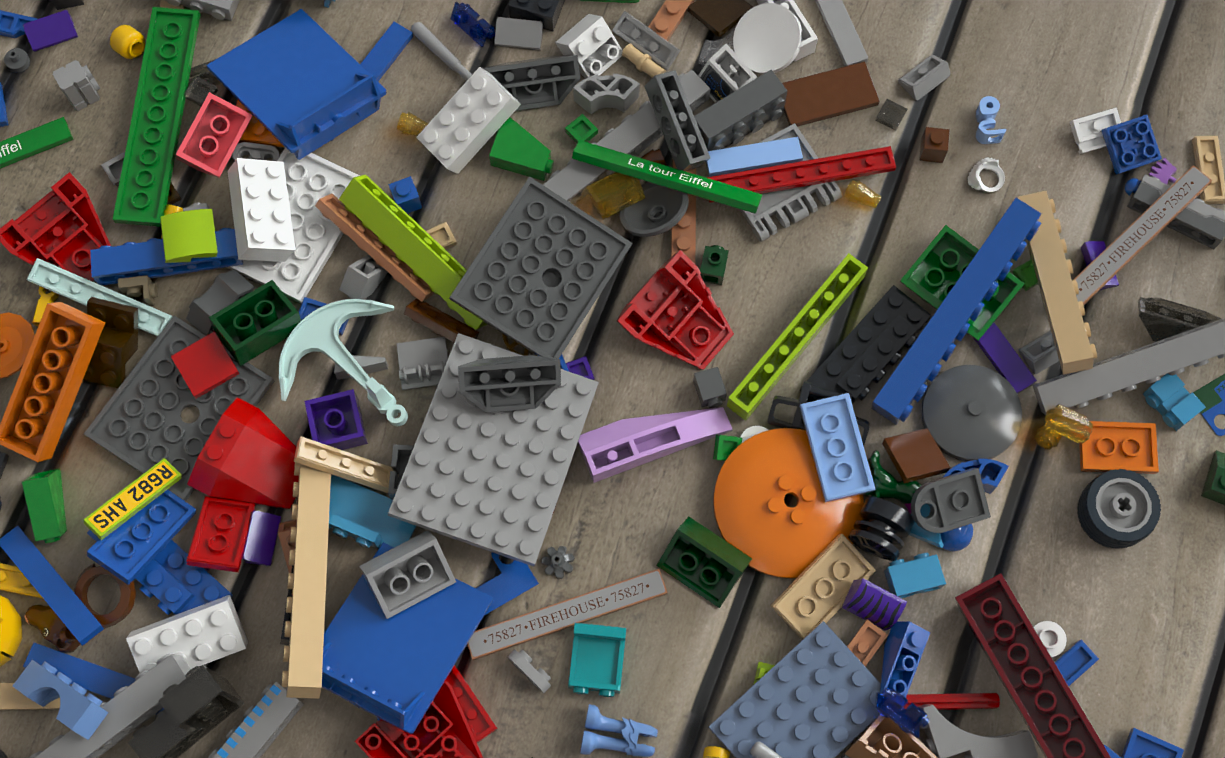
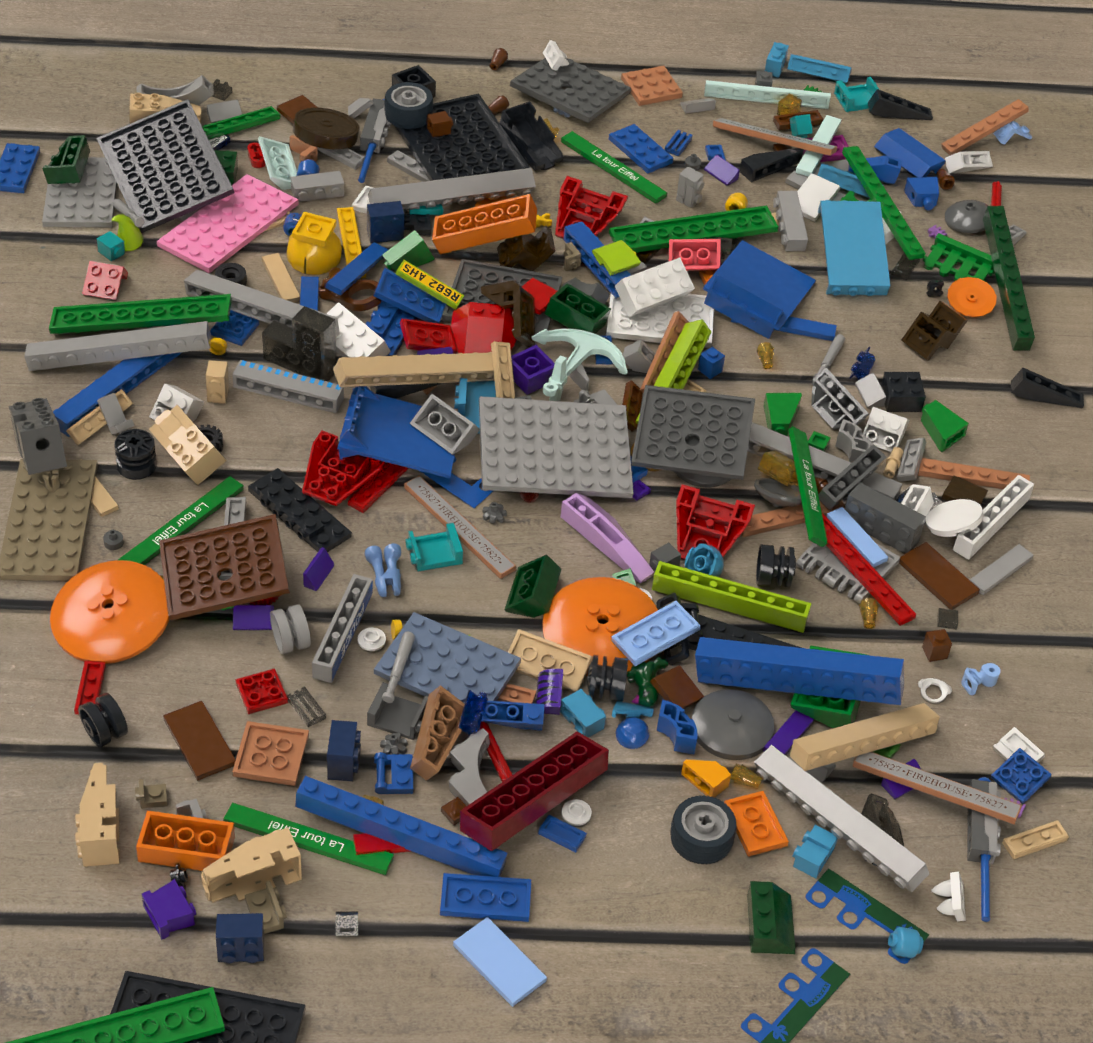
camera: 65 degrees right, 25 degrees down
medium blue arch [13,660,109,740] -> none
light aqua tile [27,258,173,337] -> none
light grey plate [232,142,280,161] -> none
white brick [416,67,521,174] -> none
dark grey wedge [458,355,561,413] -> none
light grey plate [507,649,551,693] -> none
dark green brick [700,245,729,285] -> none
light grey slope [898,54,950,100] -> none
dark grey tile [911,468,991,533] -> none
clear yellow piece [1045,404,1093,443] -> none
none -> dark brown bracket [481,280,535,348]
none -> light orange slope [681,759,731,798]
none -> dark azure cylinder [685,543,724,577]
none -> black wheel [756,544,796,587]

